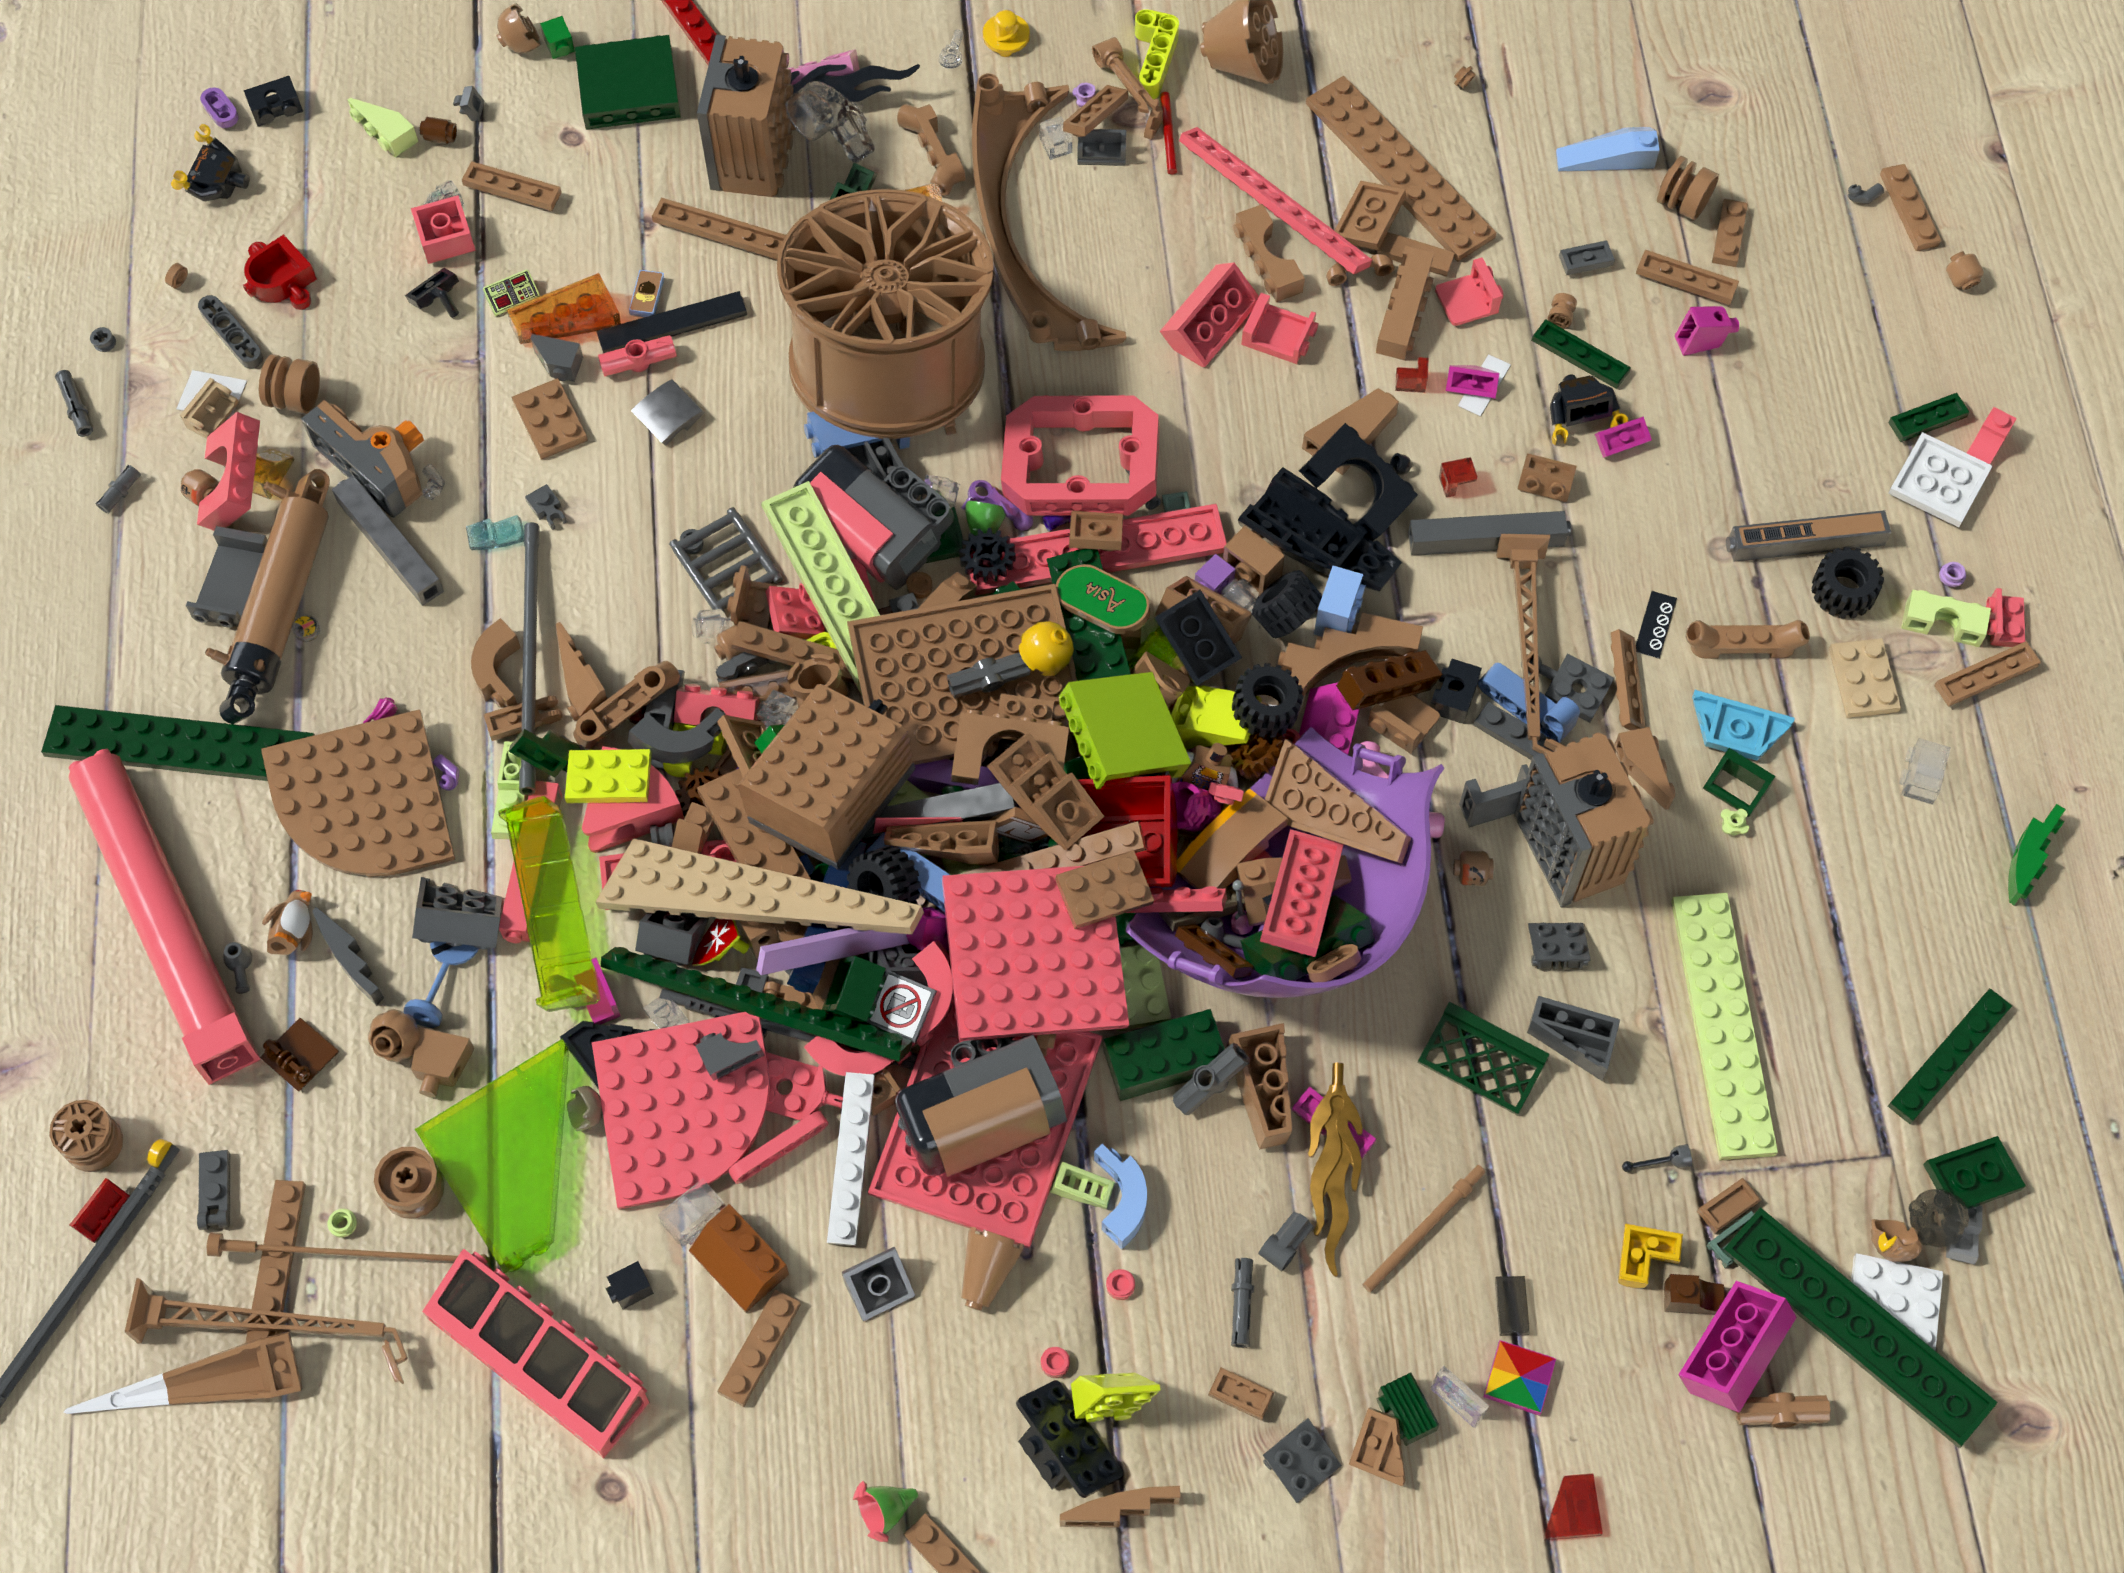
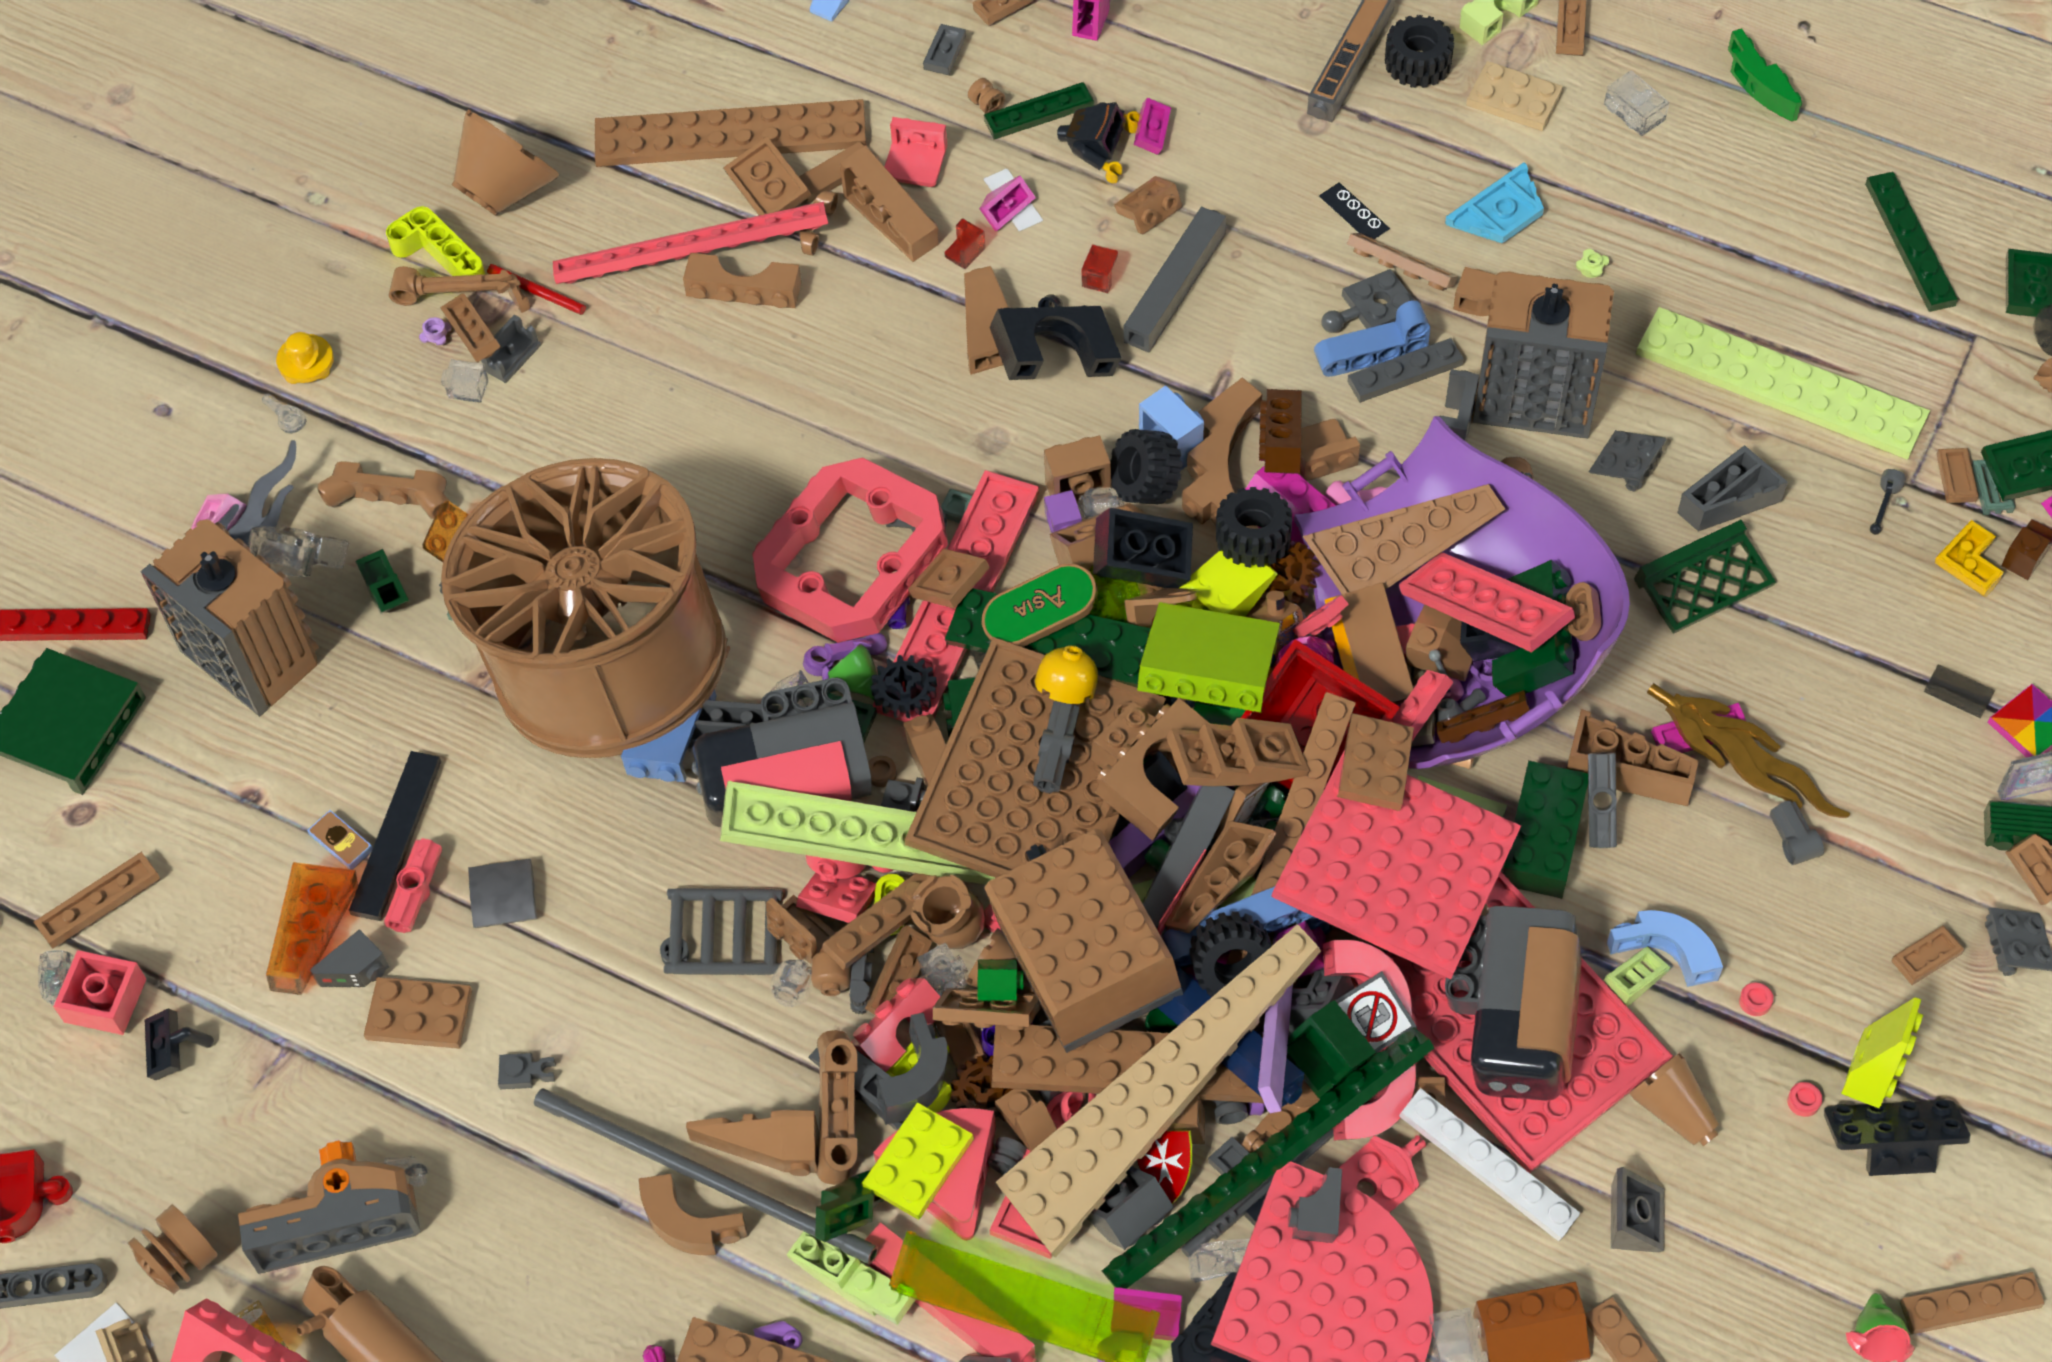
camera: 55 degrees left, 5 degrees down
flat silver brick [332,475,444,606] -> none
clear light blue slope [466,515,524,550] -> none
slope [483,270,540,316] -> none
medium nougat hinge [484,695,563,741] -> none
medium nougat plate [652,197,786,259] -> none
coral beam [728,1111,829,1184] -> none
medium nougat panel [972,73,1127,351] -> none
medium nougat slope [1060,1486,1180,1527] -> none
coral slope [1160,262,1259,367] -> none
dark grey pin [1231,1258,1254,1348] -> none
black wedge [1238,467,1402,592] -> none
coral panel [1241,293,1319,364] -> none
medium nougat bar [1362,1165,1486,1293] -> none
black brick [1431,659,1482,724] -> none
medium nougat plate [1454,66,1476,88] -> none
medium nougat piece [1496,534,1566,756] -> none
medium nougat plate [1686,620,1810,659] -> none
dark green tile [1703,748,1776,817] -> none

